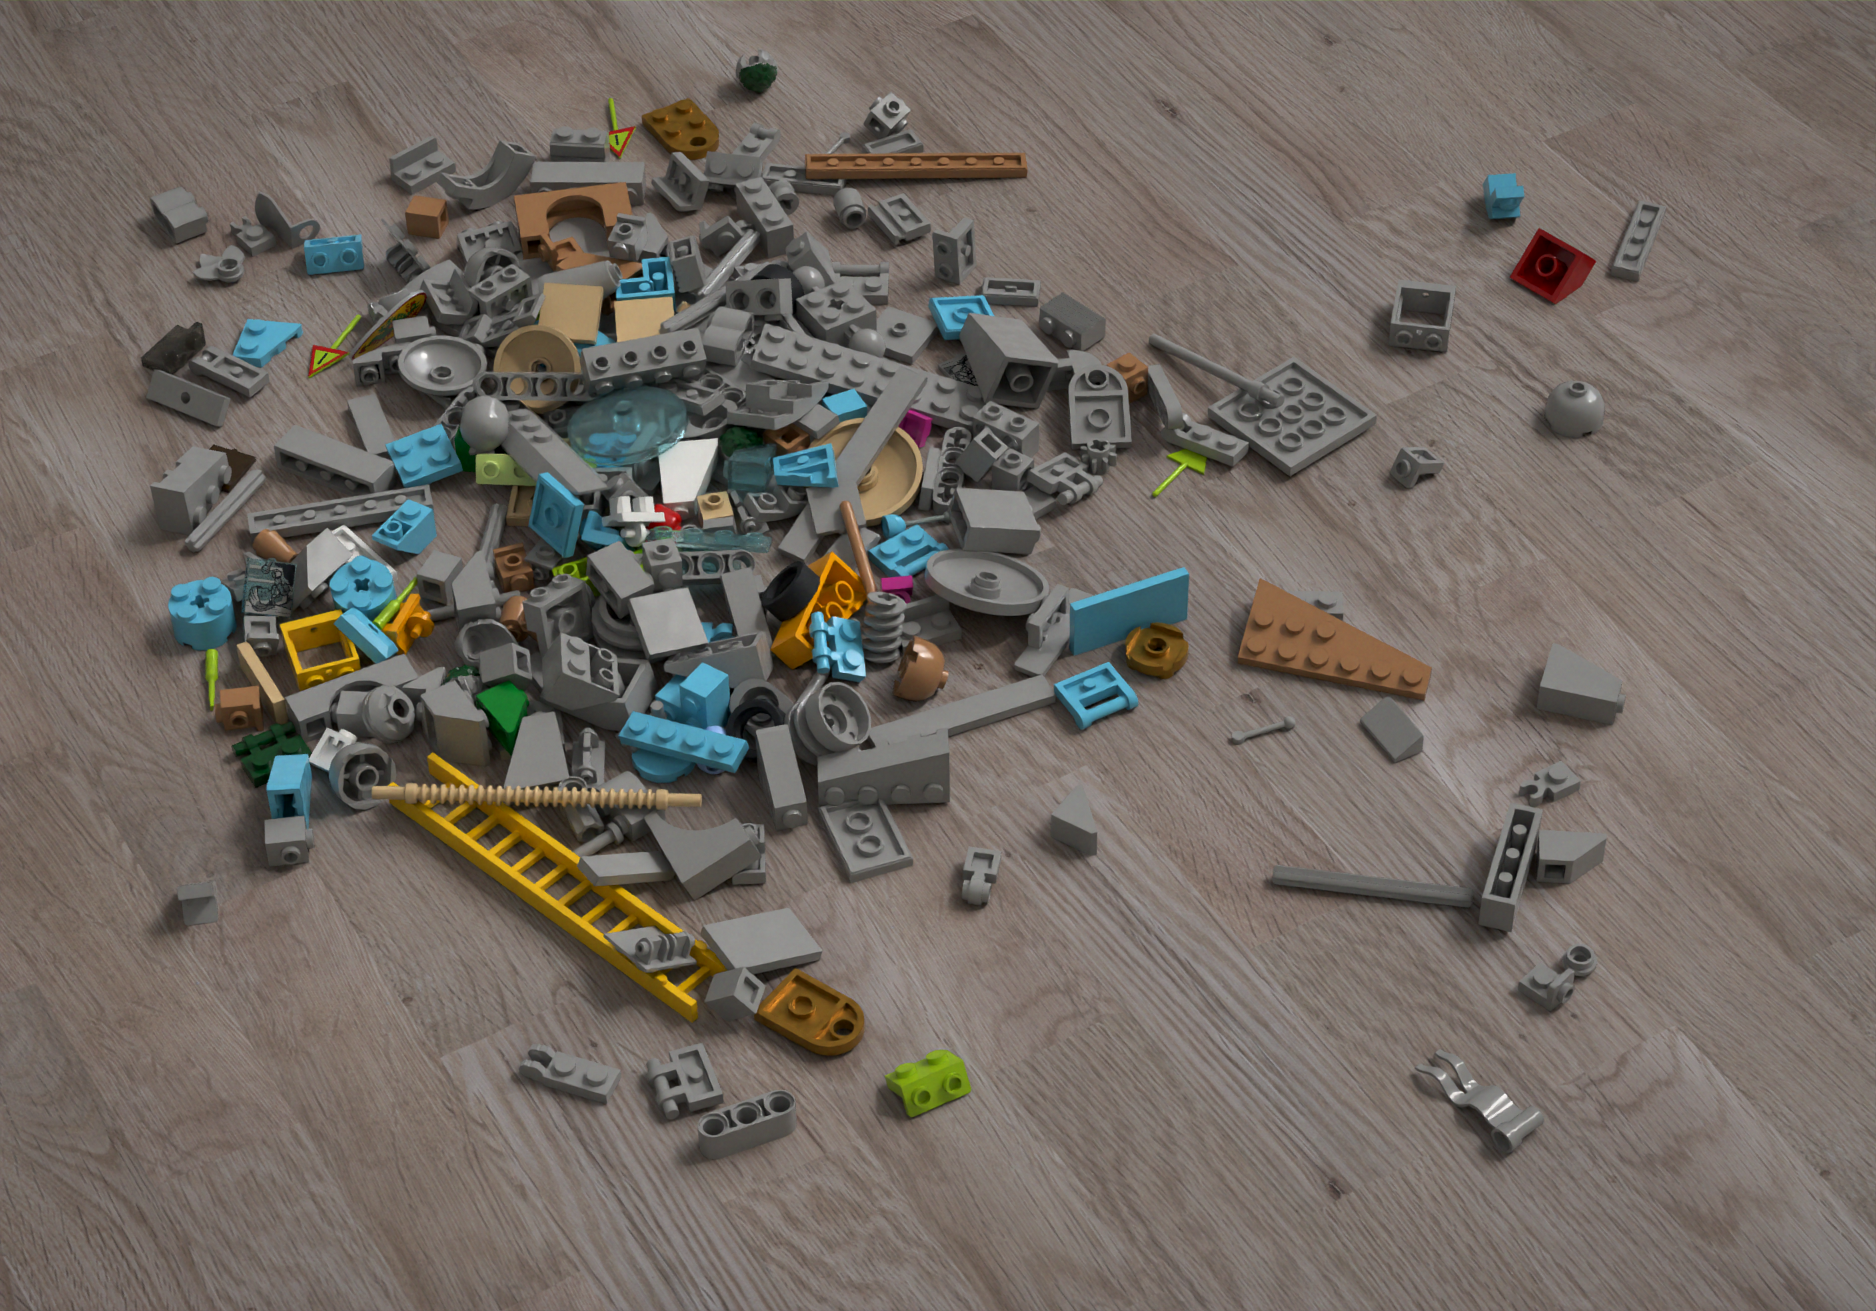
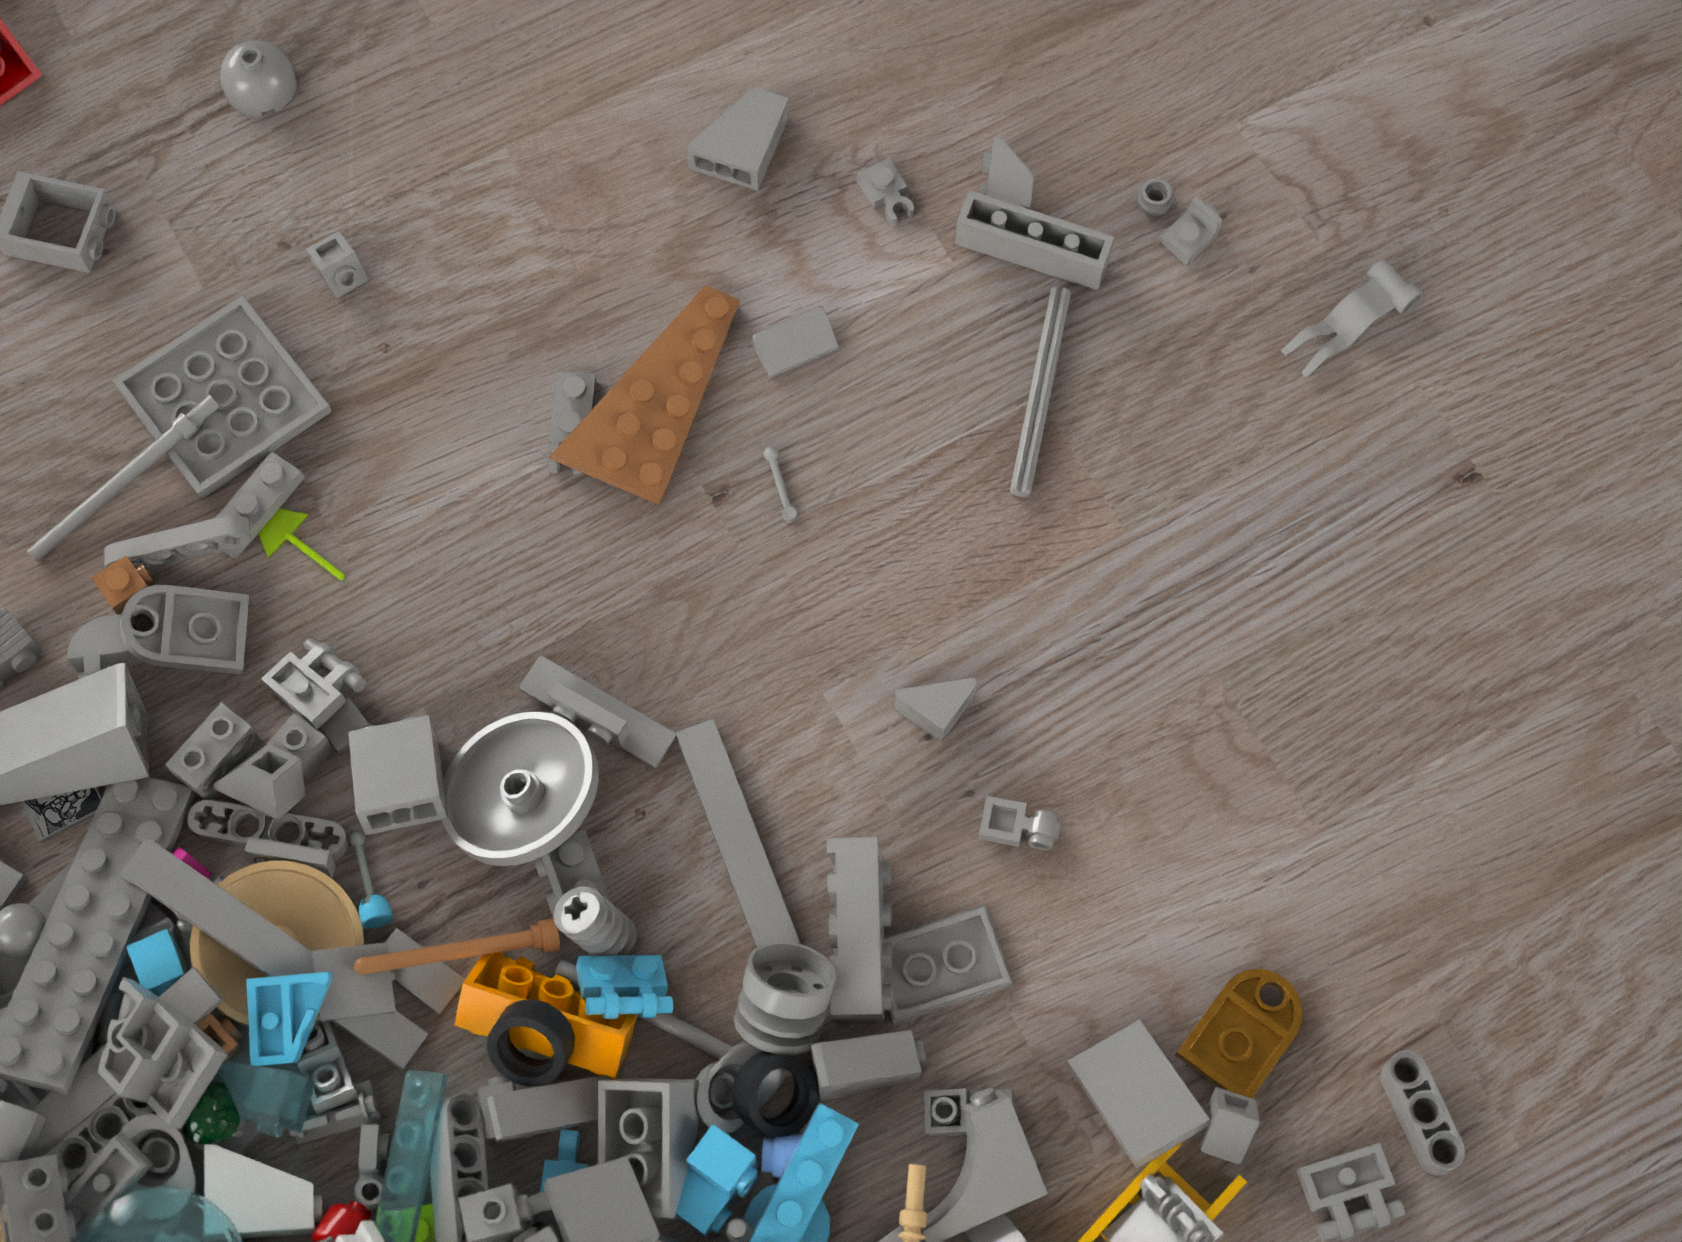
camera: 90 degrees left, 25 degrees up
tan brick [697,491,734,528] -> none
medium azure plate [868,524,949,577] -> none
dark pink tile [880,575,913,604] -> none
lime bracket [885,1049,971,1117] -> none
medium nougat cylinder [892,636,949,702] -> none
medium azure plate [1054,662,1139,730] -> none
medium azure tile [1069,567,1189,656] -> none
light grey gear [1080,438,1117,475] -> none
pearl gold plate [1125,622,1189,679] -> none

